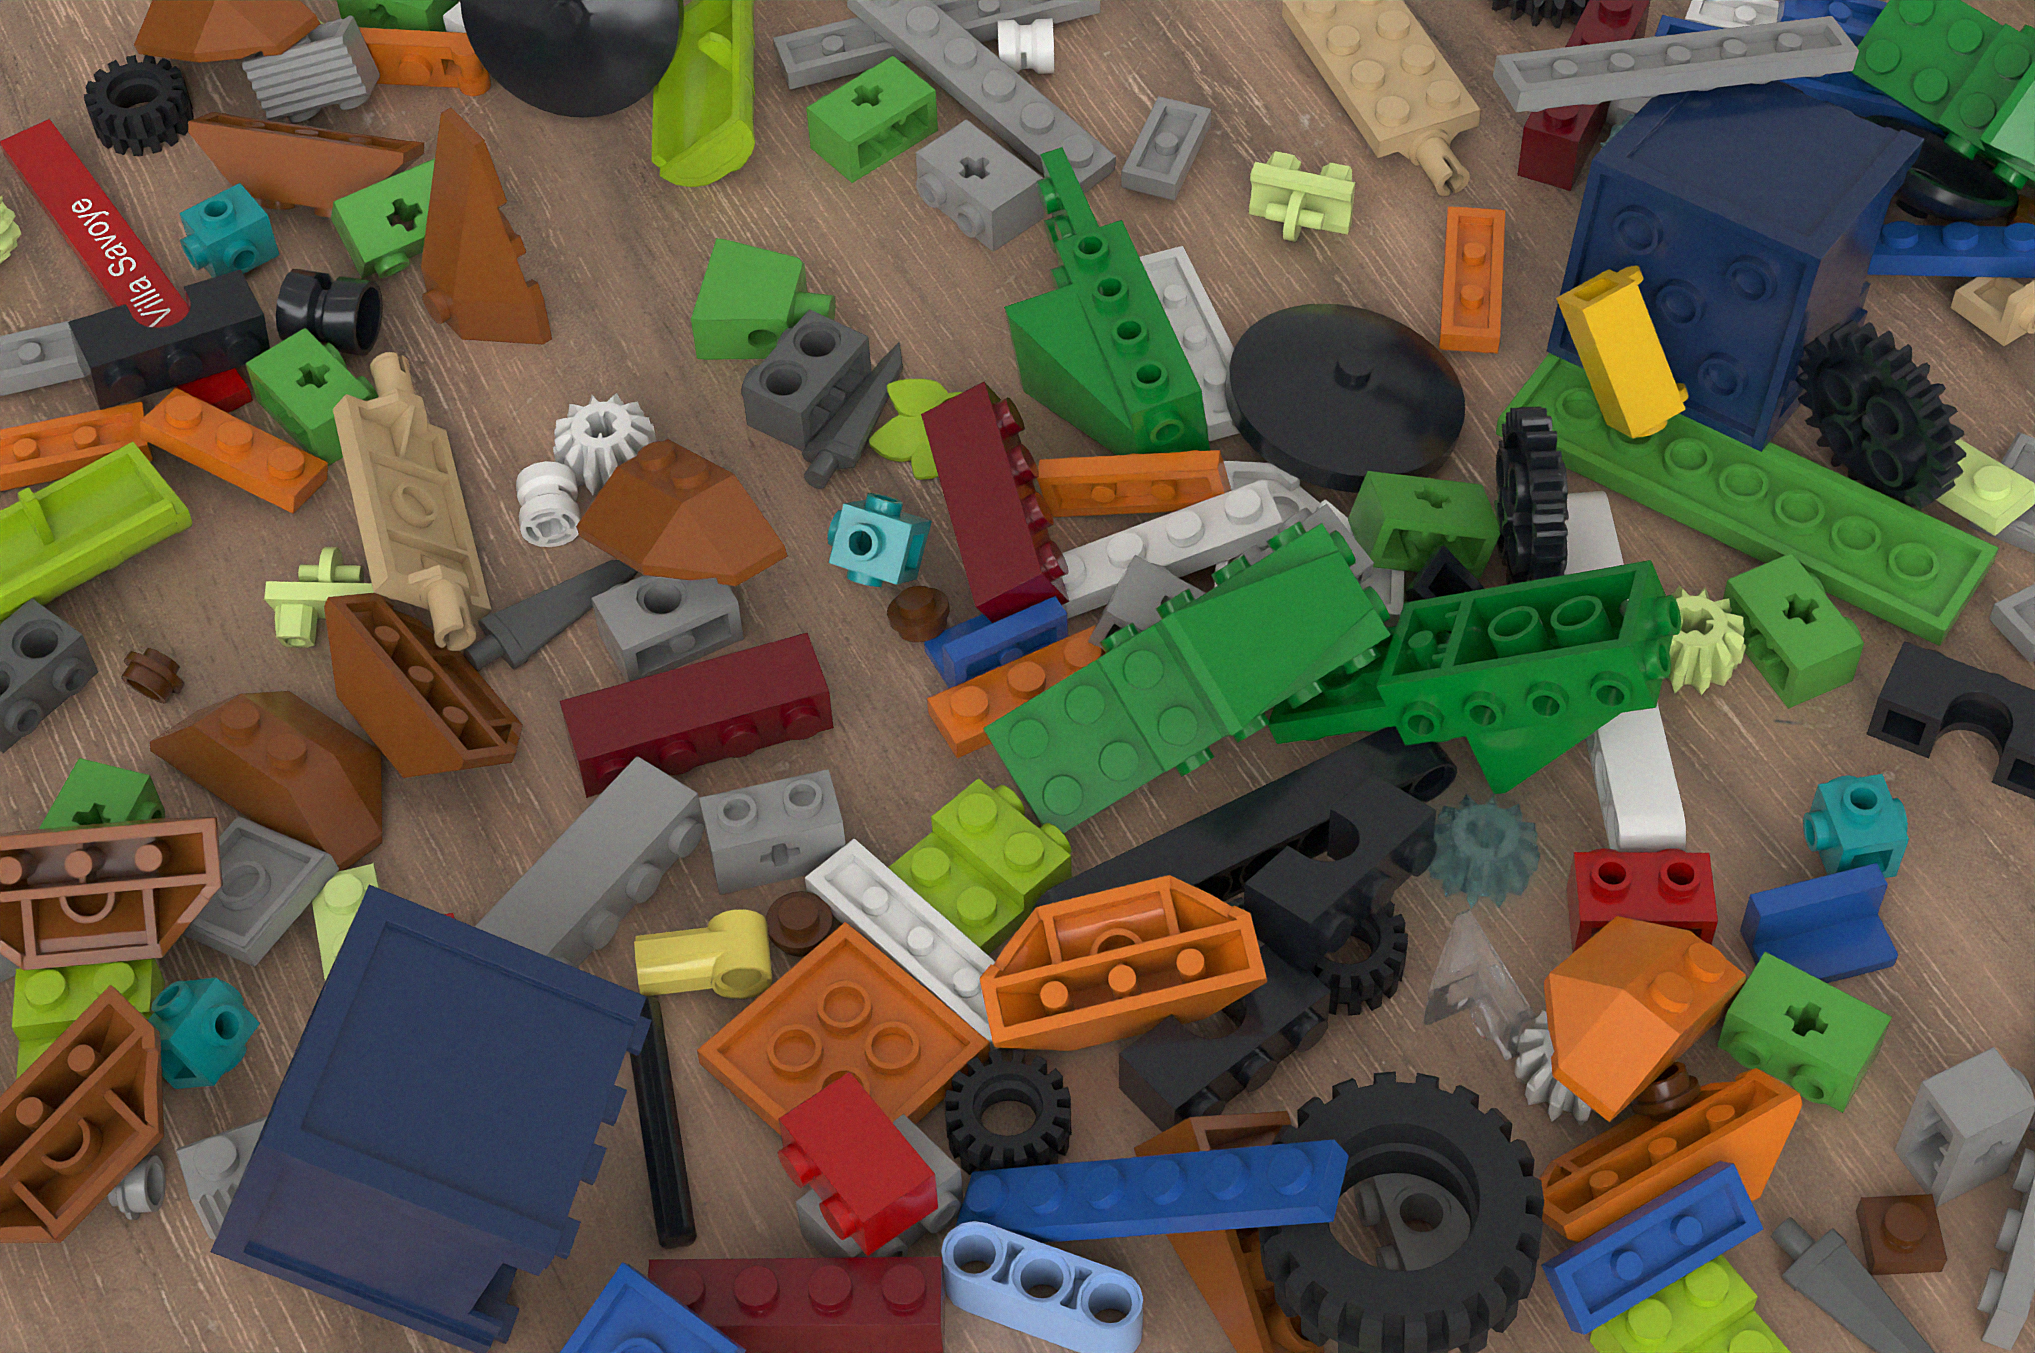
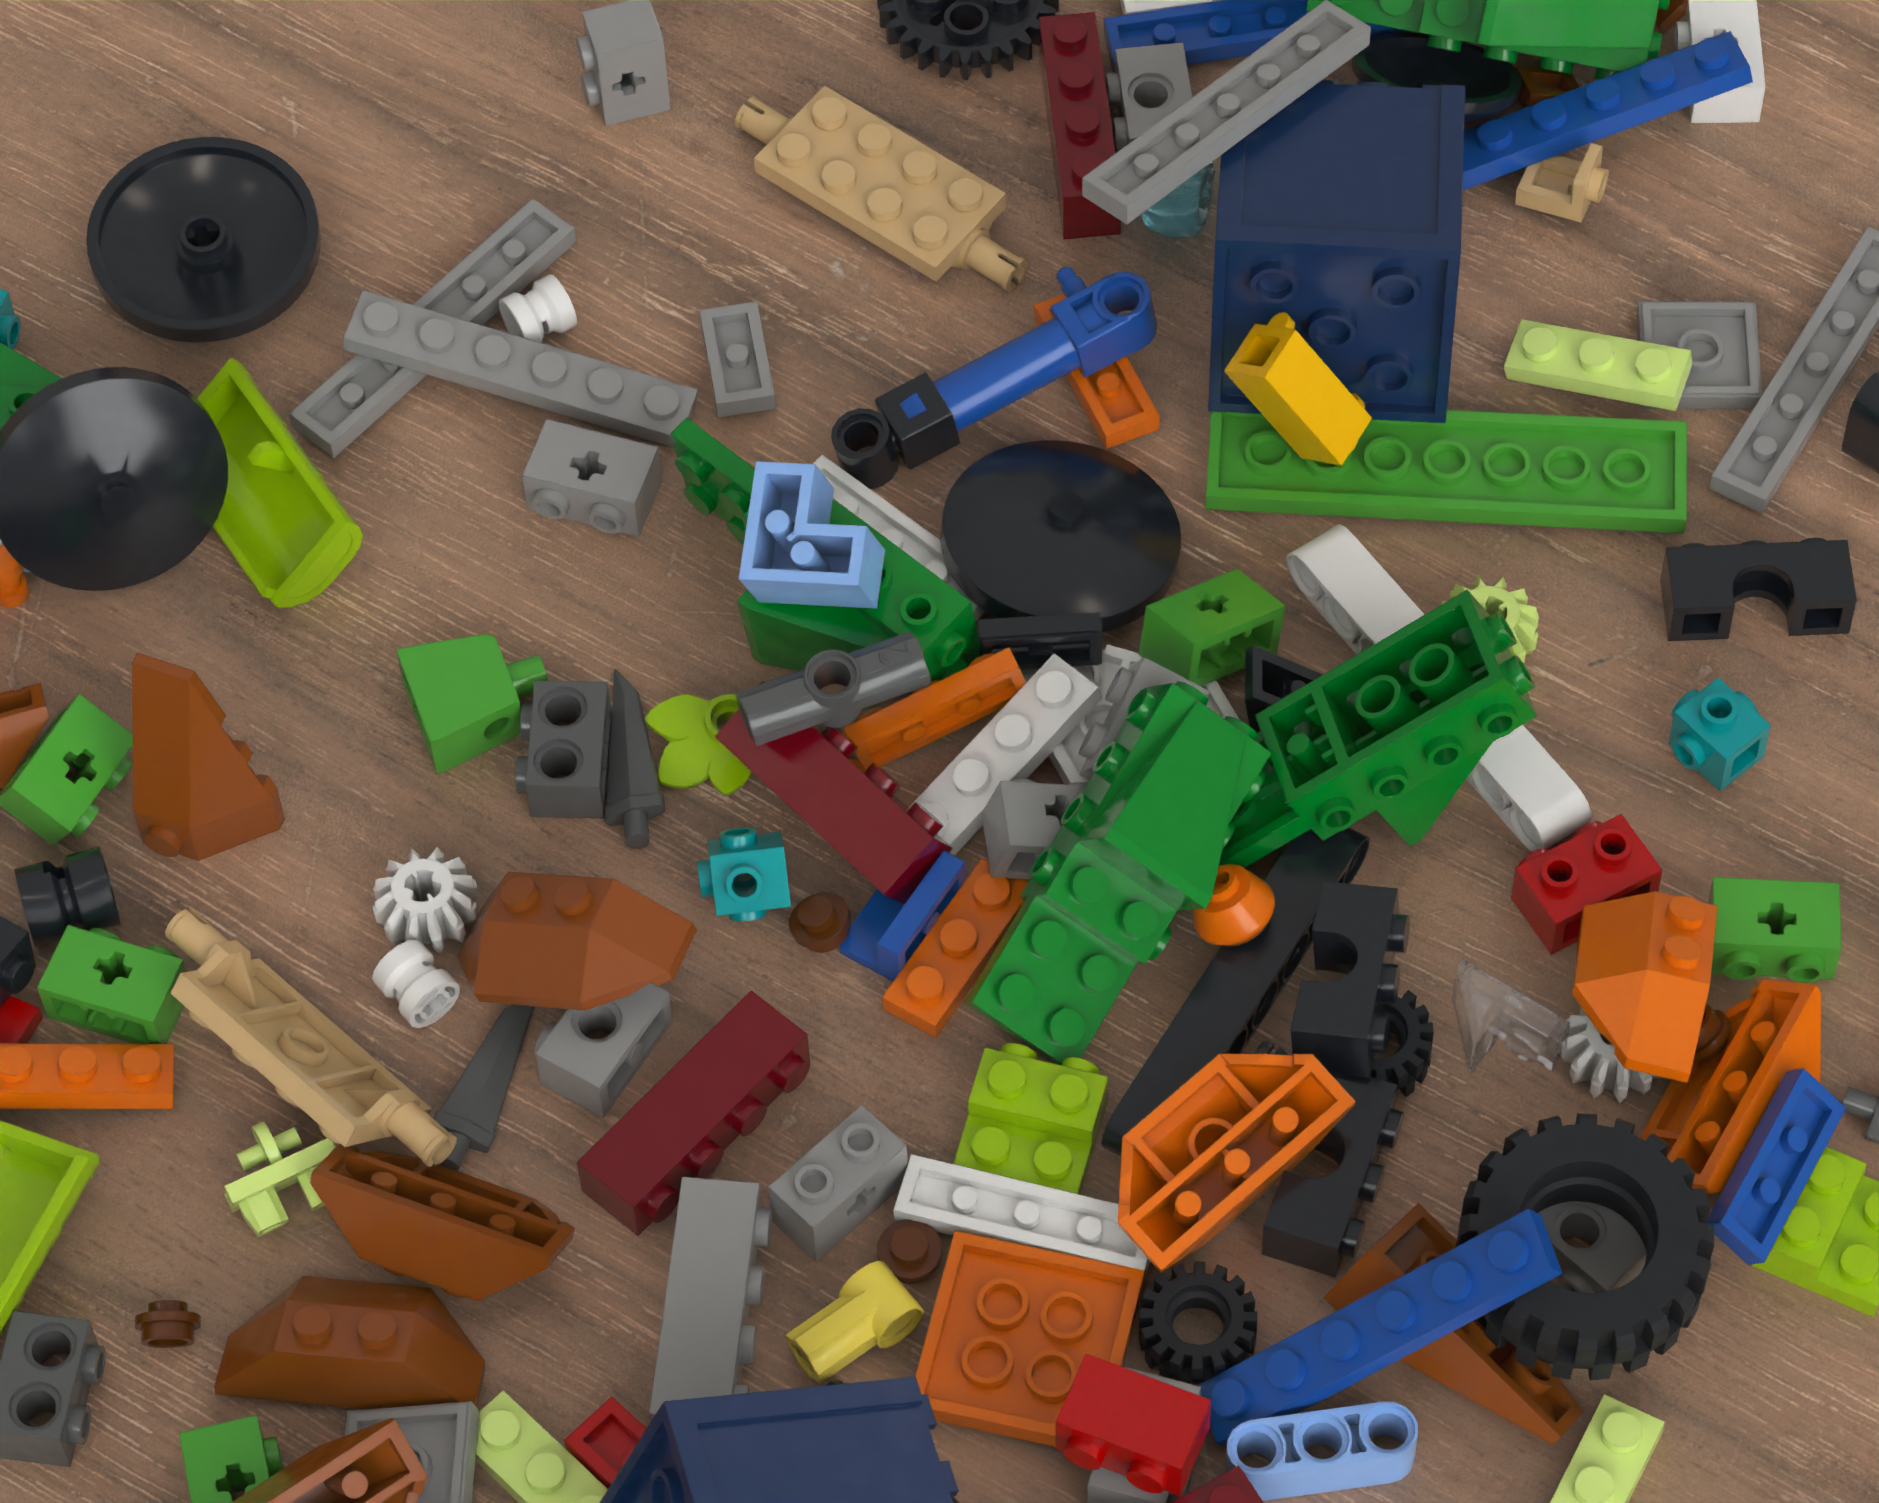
camera: 30 degrees left, 5 degrees up
bright green brick [806,56,938,183] -> none
yellowish green hips [1249,151,1355,242] -> none
clear light blue gear [1428,793,1540,908] -> none
black gear [1494,406,1569,585] -> none
bright green brick [1723,553,1864,709] -> none
blue panel [1740,863,1898,983] -> none
black gear [1795,320,1966,509] -> none
none -> dark grey piece [736,631,931,747]
none -> light blue brick [739,461,885,609]
none -> blue piece [831,267,1157,489]
none -> black tile [978,612,1102,670]
none -> orange cone [1193,864,1275,946]

